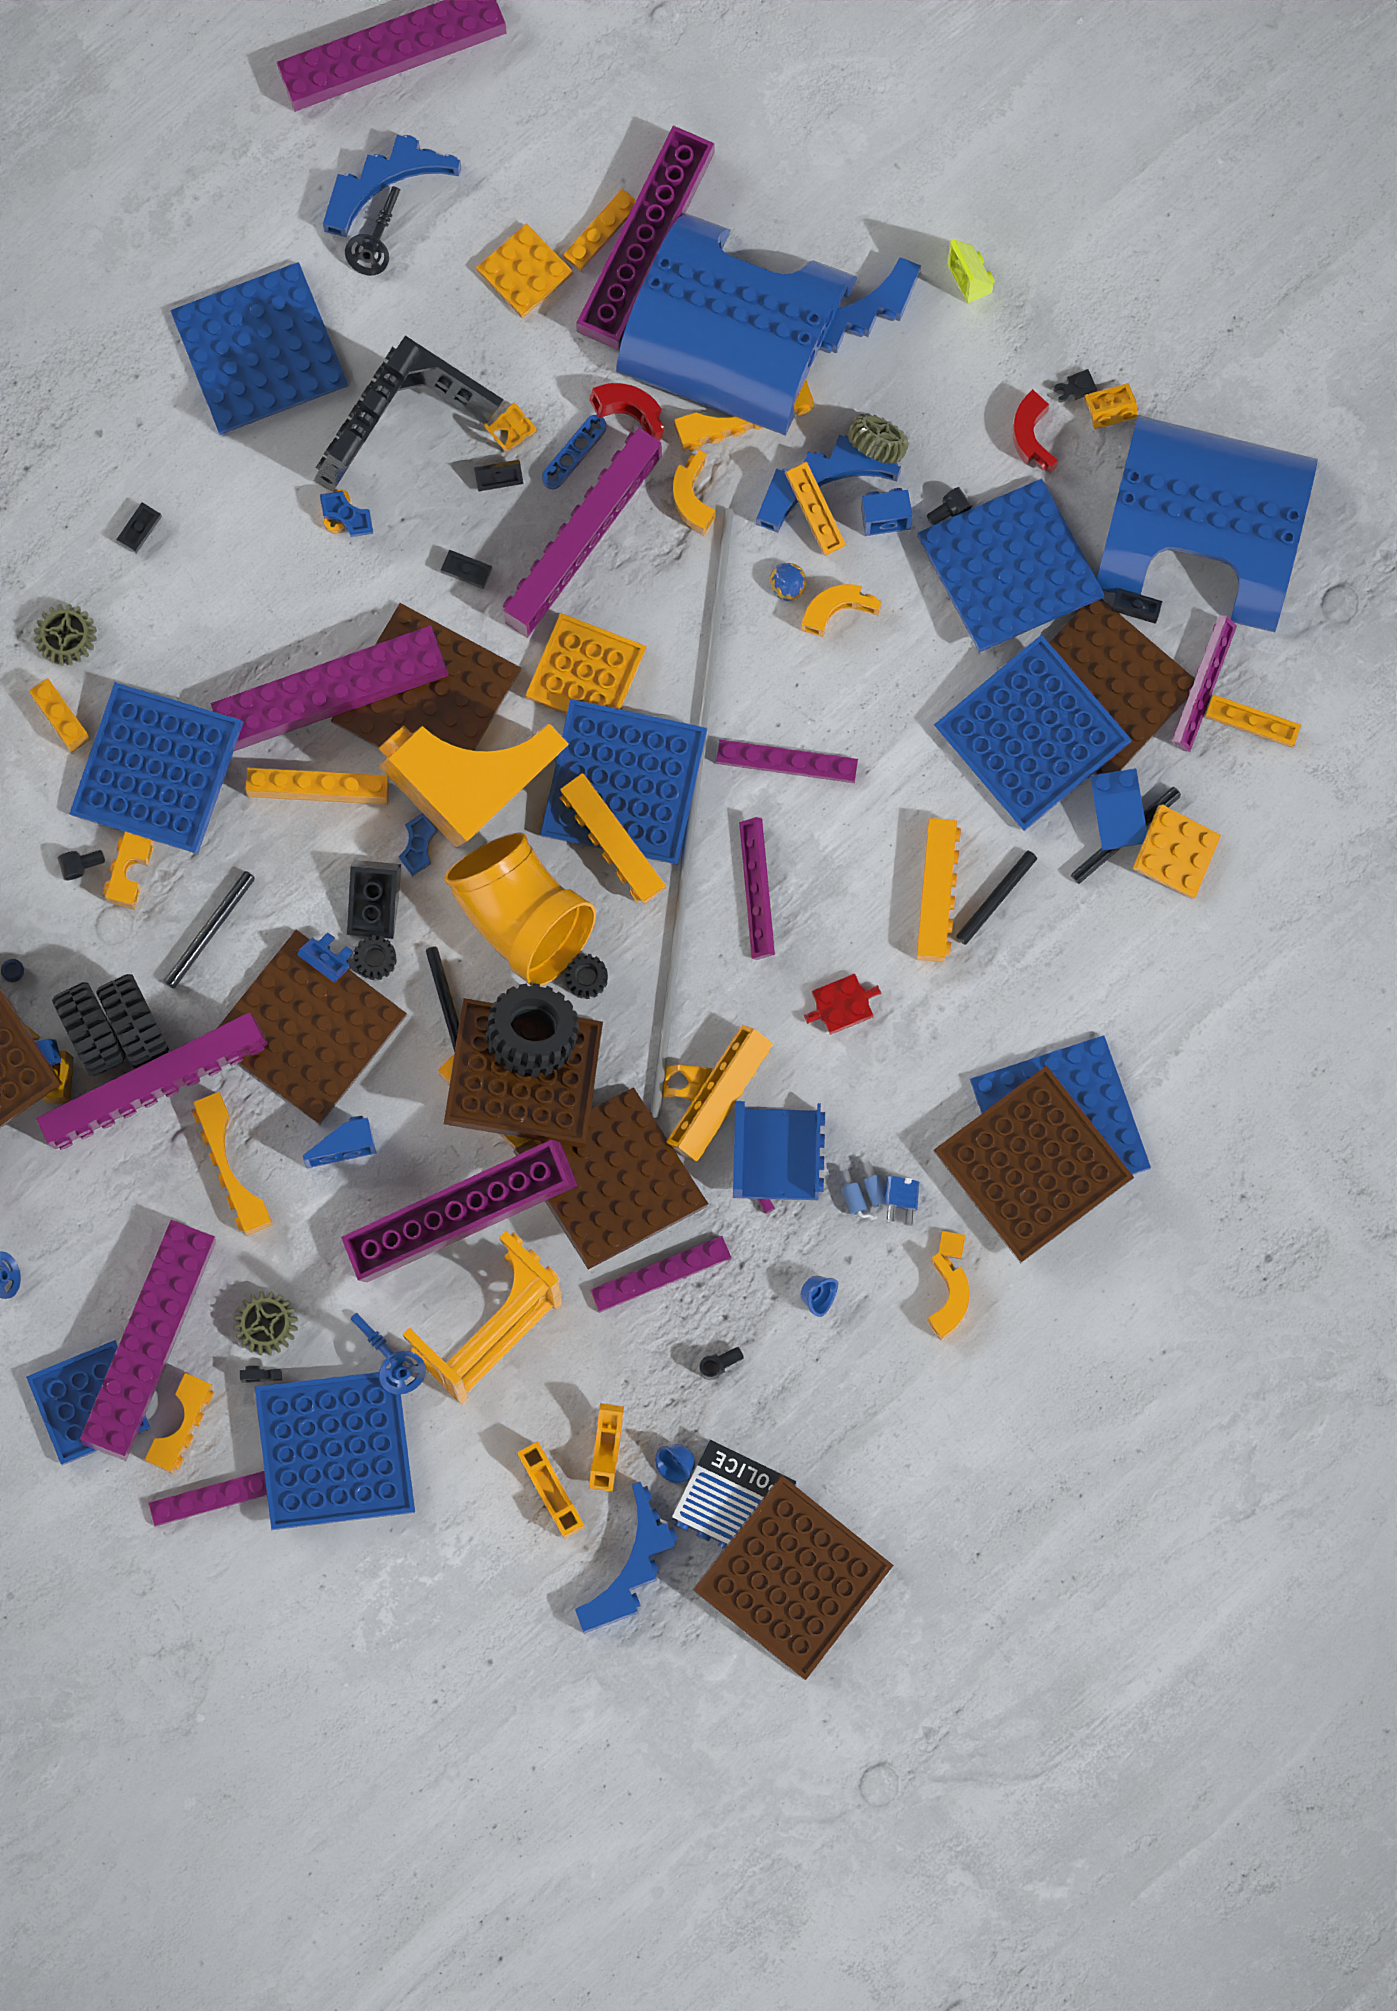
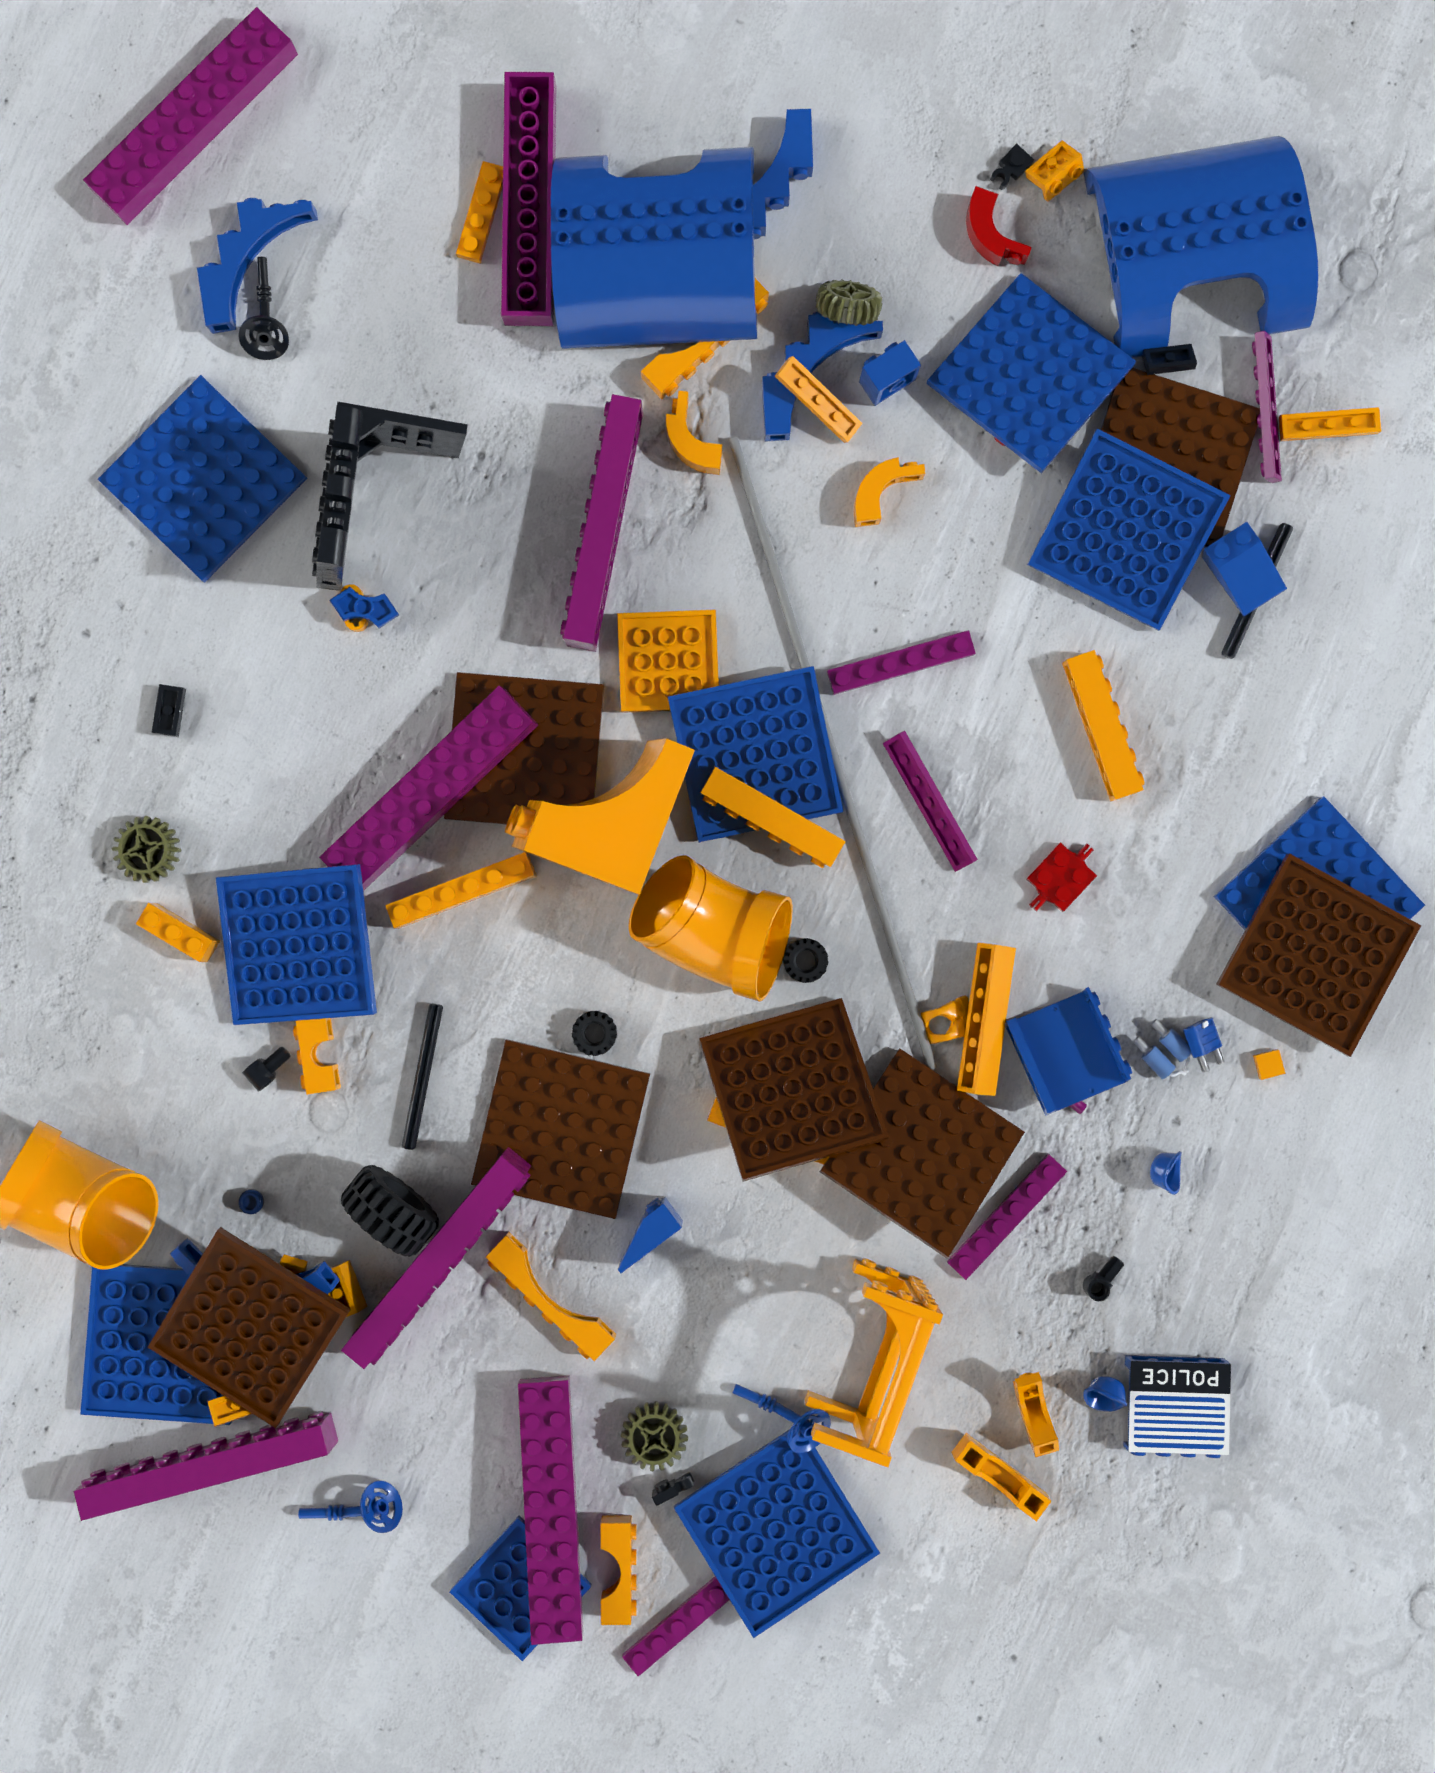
camera: 25 degrees left, 10 degrees up
black tyre [52,982,126,1076] -> none
blue plate [297,932,354,983] -> none
magenta brick [341,1140,577,1283] -> none
black slope [347,860,401,939] -> none
blue tile [399,813,438,877] -> none
black axle [426,946,459,1053] -> none
black plate [441,549,493,589] -> none
black plate [474,460,524,492] -> none
light orange plate [476,223,573,318] -> none
light orange piece [483,403,537,452] -> none
black tyre [486,983,579,1077] -> none
blue beam [542,415,606,490] -> none
blue arch [575,1481,678,1634] -> none
red arch [589,383,664,441] -> none
reddish brown plate [692,1475,894,1680] -> none
blue hair [770,562,807,601] -> none
black axle [927,487,973,525] -> none
light orange arch [927,1252,970,1340] -> none
neon yellow slope [947,239,995,304] -> none
black axle [956,850,1037,945] -> none
light orange plate [1133,805,1221,899] -> none

